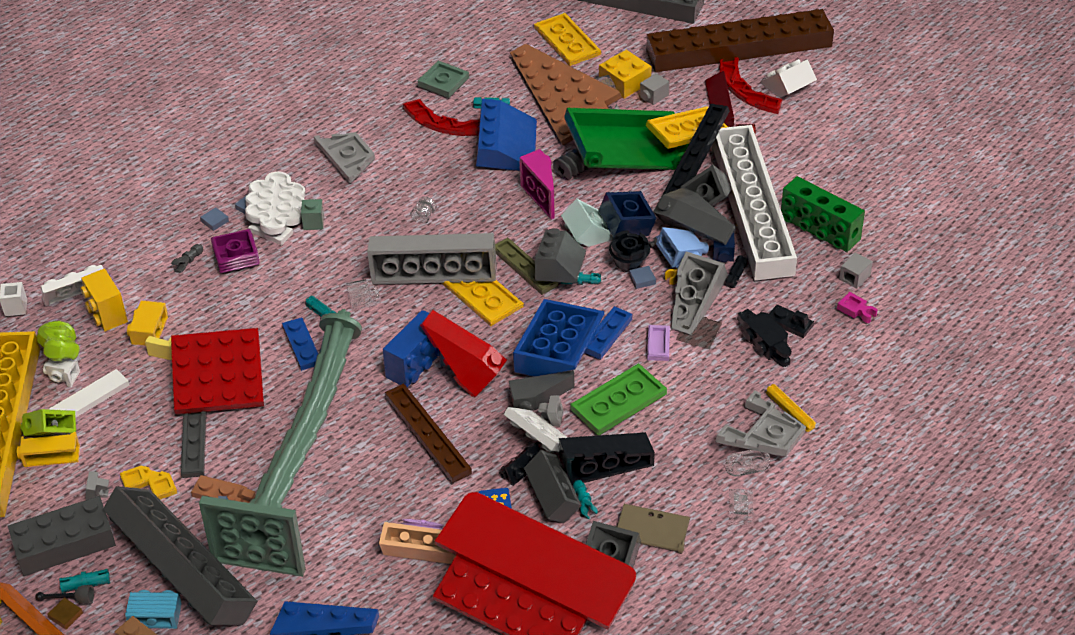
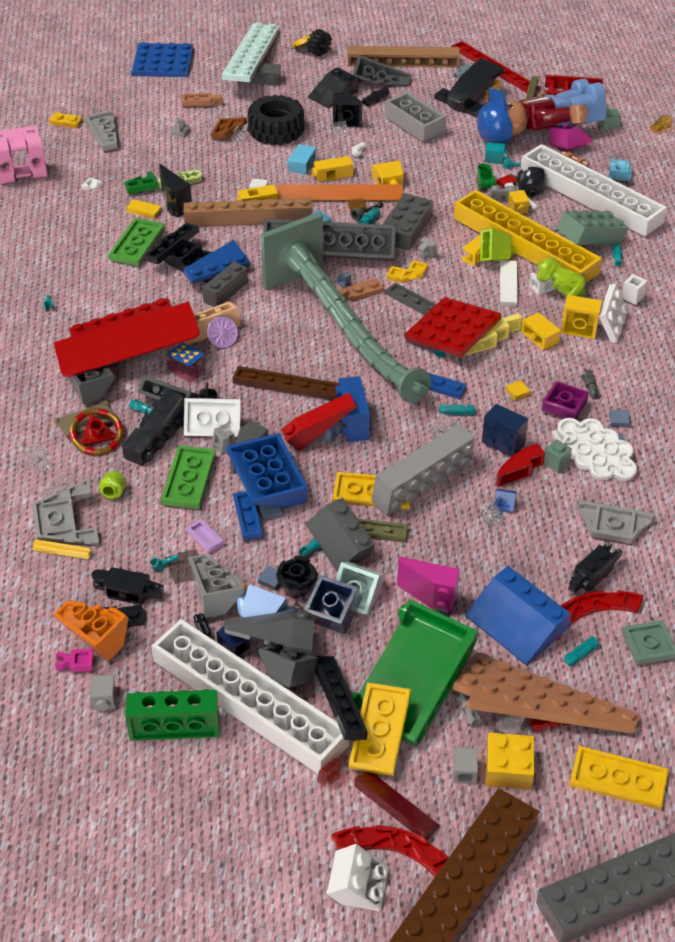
camera: 135 degrees right, 0 degrees up
none -> orange wedge [53,600,128,662]
none -> red piece [69,408,124,455]
none -> lime head [99,471,127,499]
none -> teal hand [149,554,179,572]
none -> dark grey brick [202,262,248,307]
none -> dark blue brick [482,404,529,457]
none -> tile [494,488,517,512]
none -> red slope [496,443,545,487]
none -> yellow tile [505,380,531,401]
none -> black hinge [568,542,623,594]

